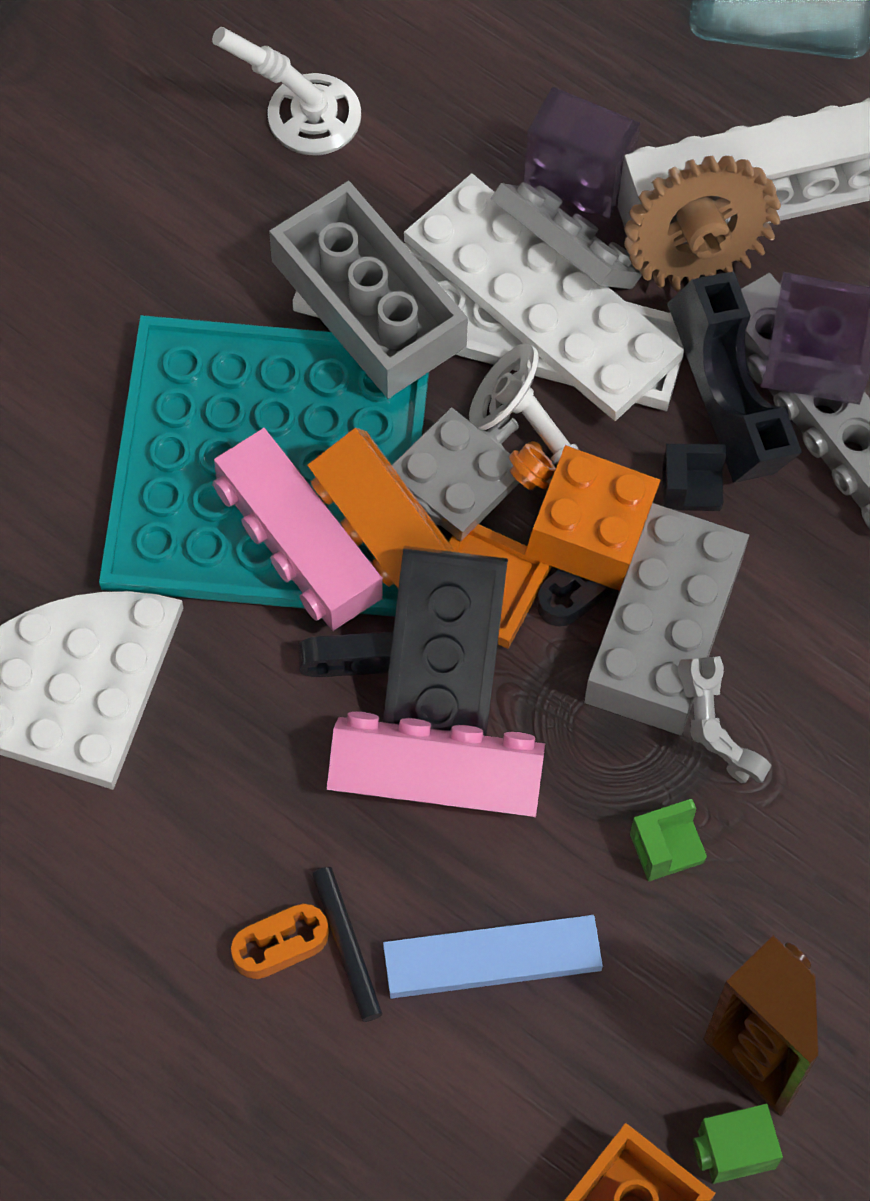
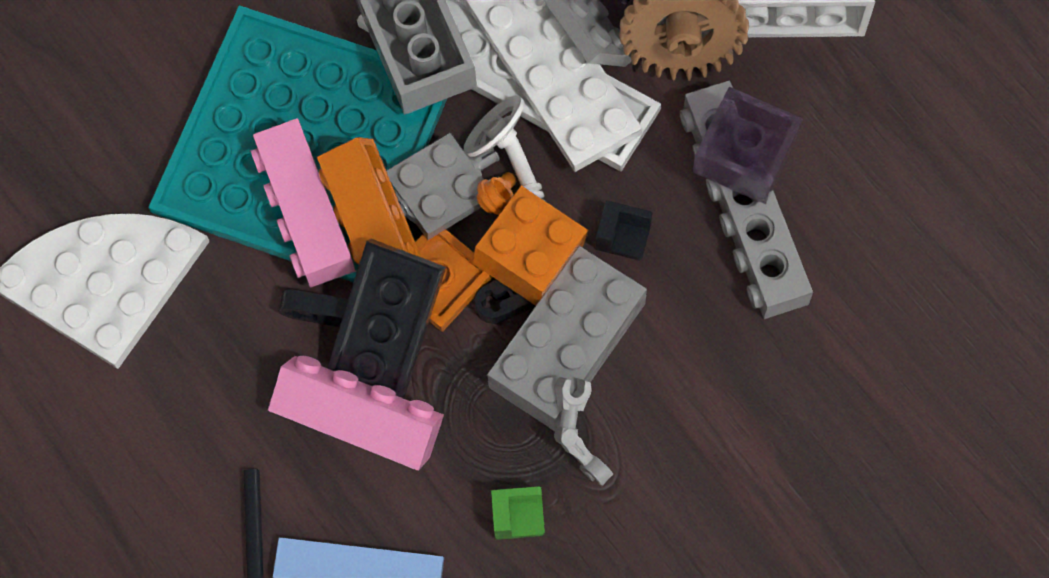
camera: 20 degrees right, 5 degrees up
orange beam [231,904,329,979] -> none
black arch [667,271,802,483] -> none

